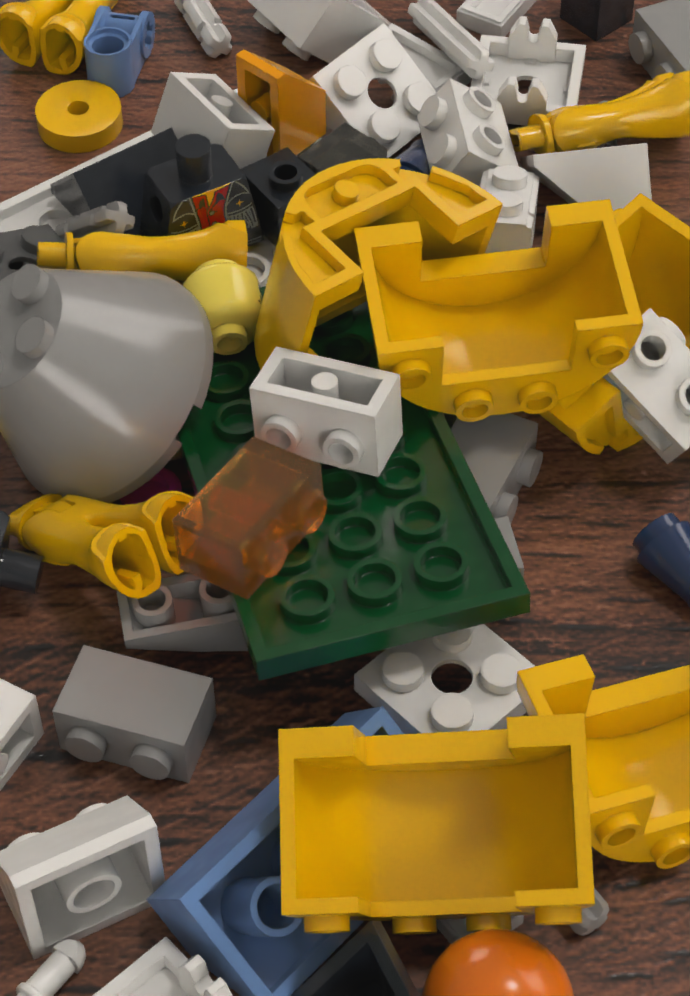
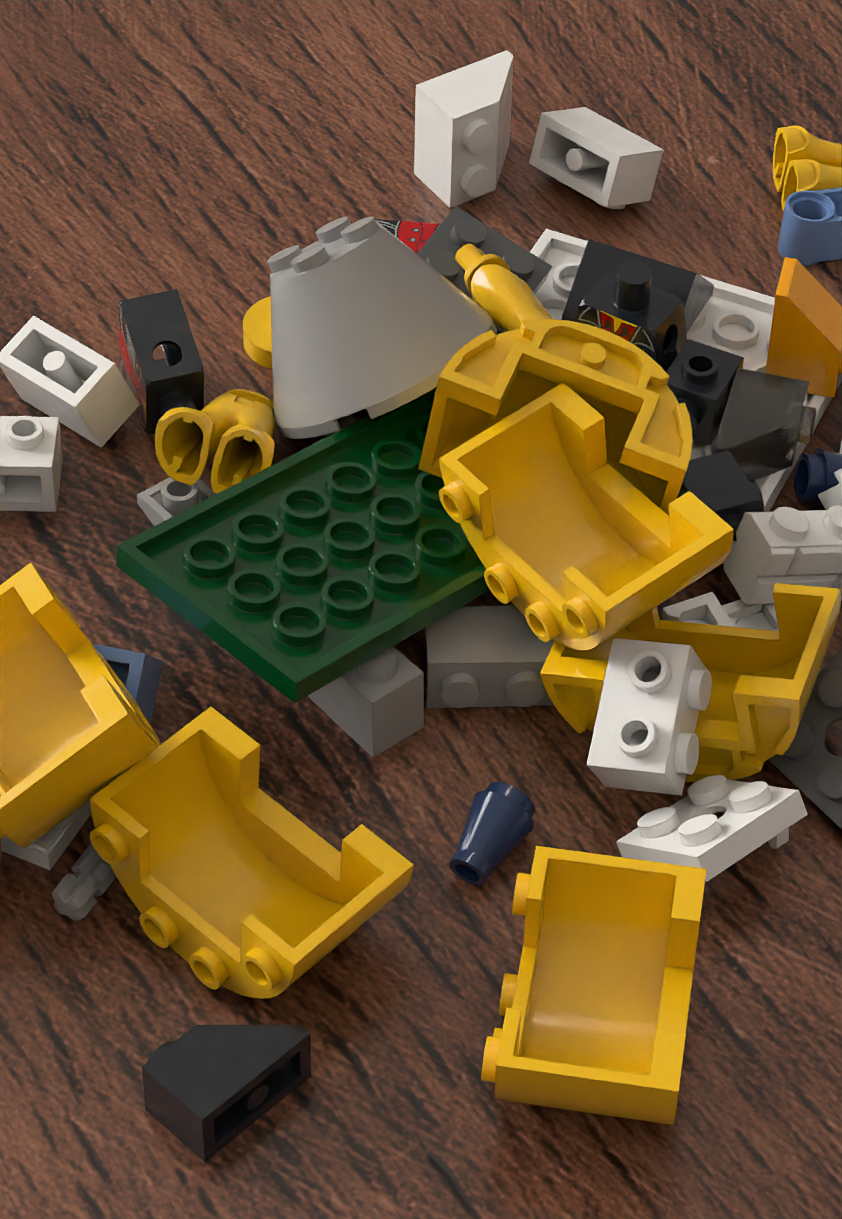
camera: 60 degrees right, 5 degrees down
yellow piece [35,80,123,153] -> none
light grey brick [52,645,217,783] -> none
light grey axle [55,201,135,241] -> none
white brick [151,72,275,169] -> none
clear orange brick [172,437,327,599] -> none
white brick [249,346,403,477] -> none
white piece [354,624,535,734] -> none

